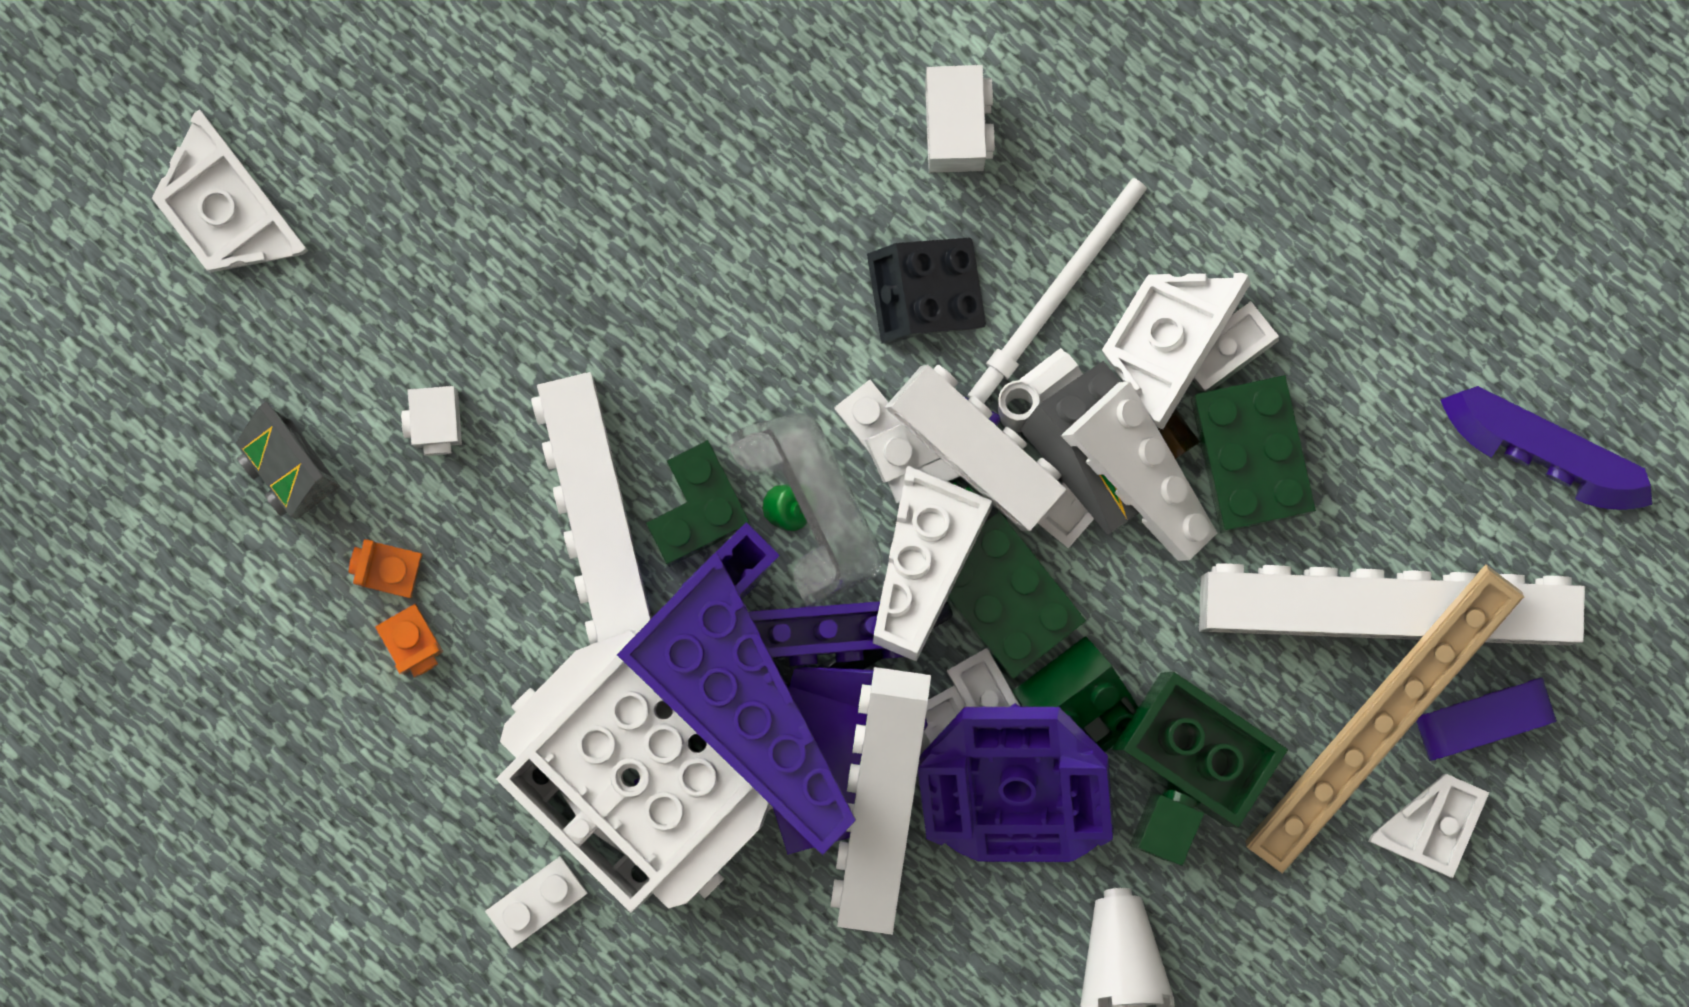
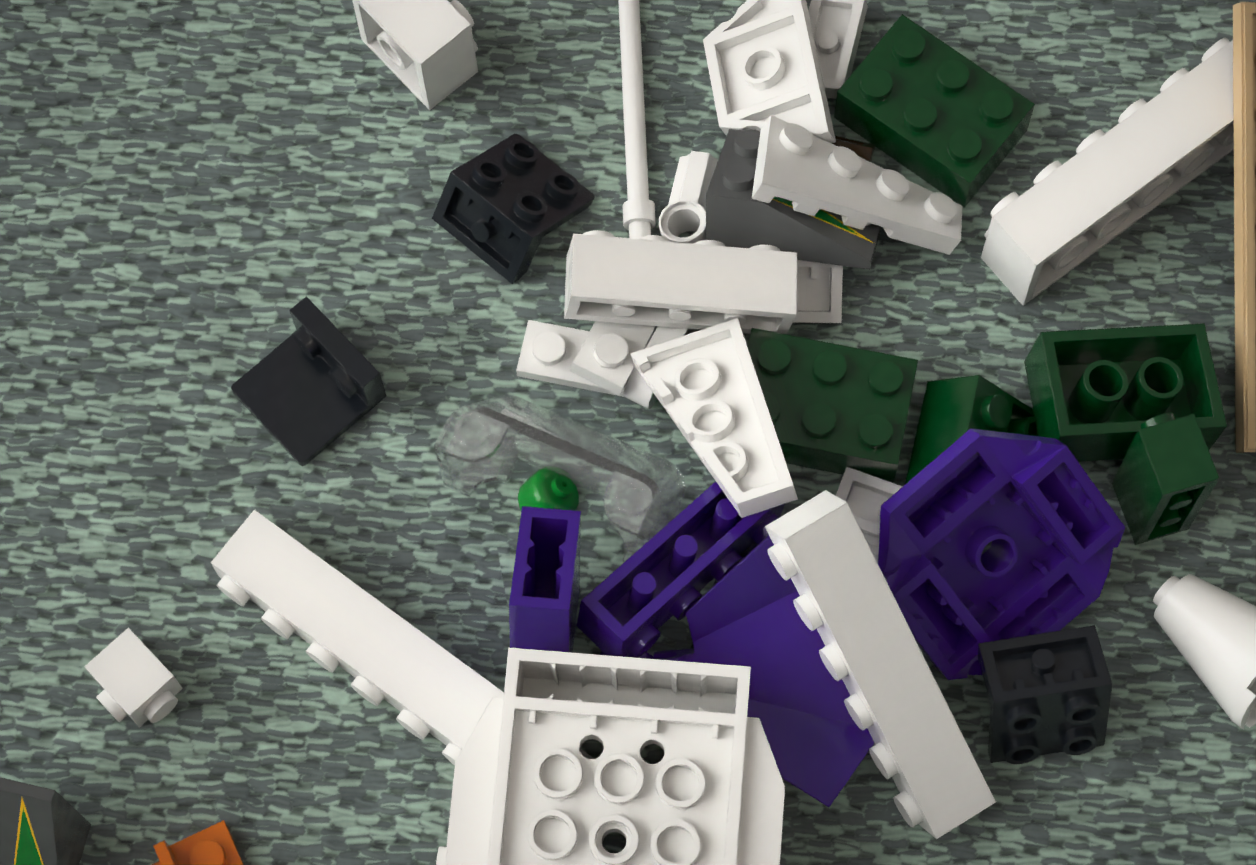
camera: 40 degrees left, 15 degrees down
dark purple wing [617,552,856,855] -> none
dark green brick [646,440,751,567] -> none
none -> black bracket [231,296,387,466]
none -> black bracket [978,625,1112,764]

